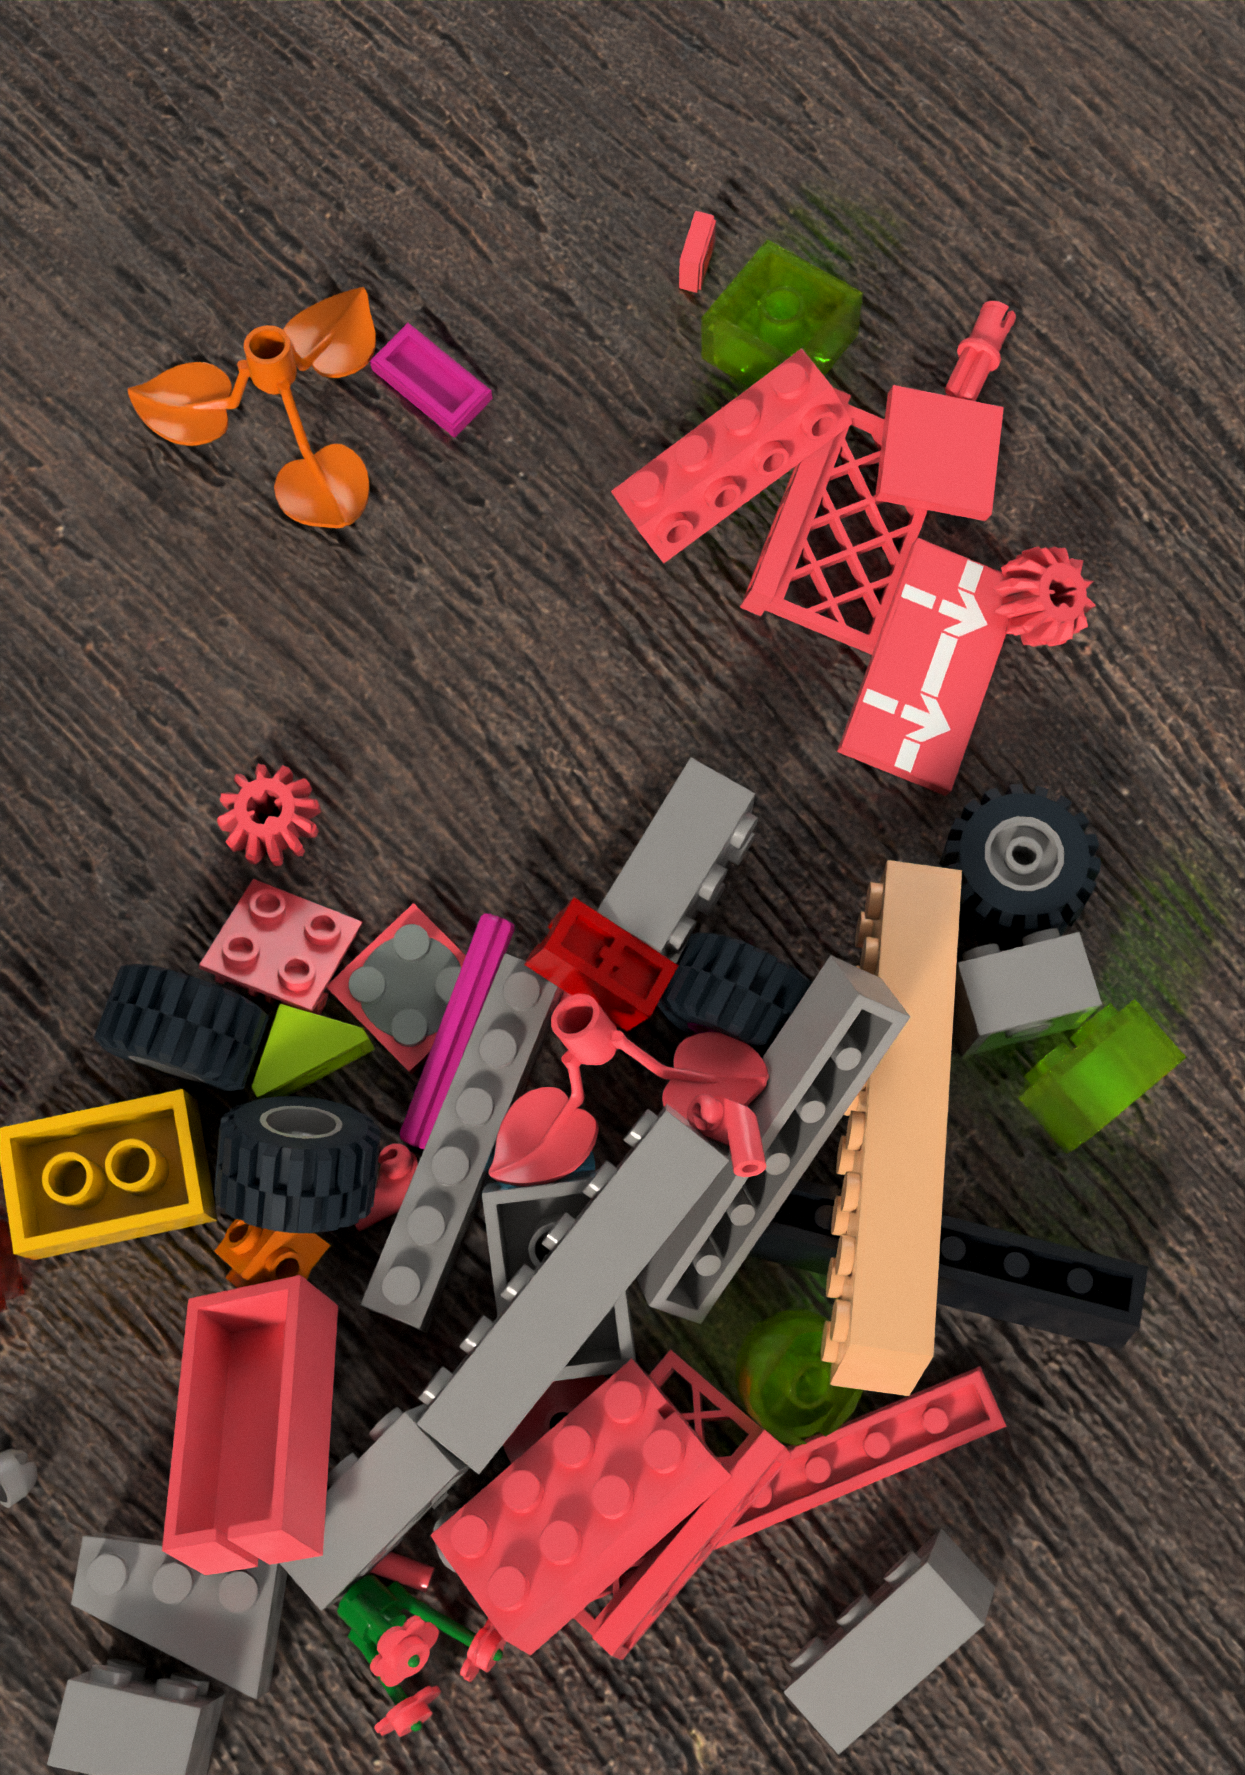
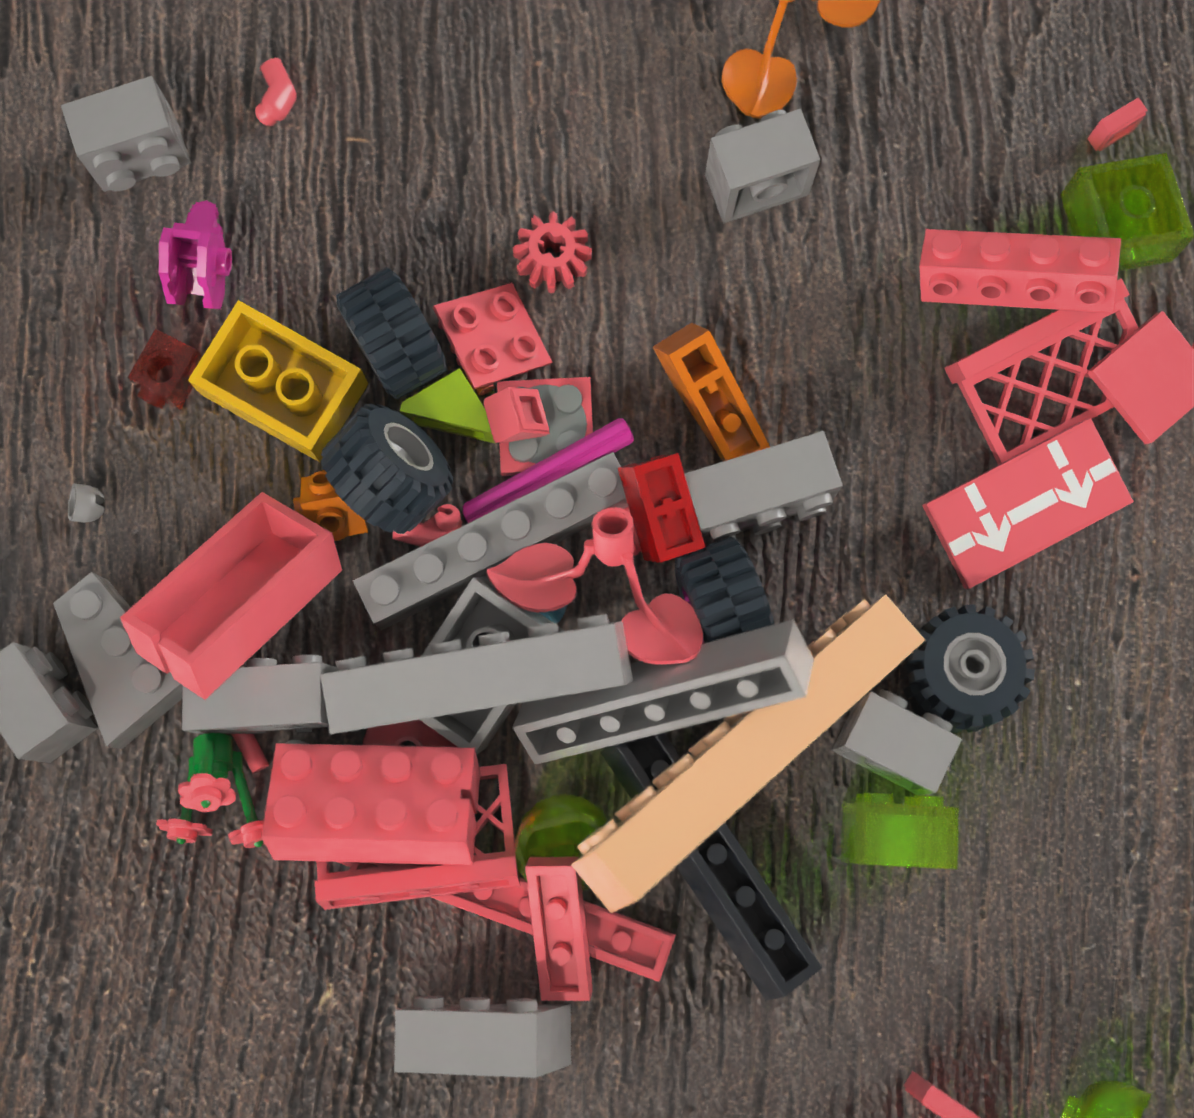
camera: 40 degrees right, 5 degrees up
dark pink tile [370,323,493,438] -> none
coral arm [687,1094,767,1177] -> none
coral gear [993,546,1096,647] -> none
none -> coral slope [484,387,550,443]
none -> coral plate [525,857,593,1001]
none -> orange slope [653,323,770,462]
none -> light grey brick [705,108,820,224]

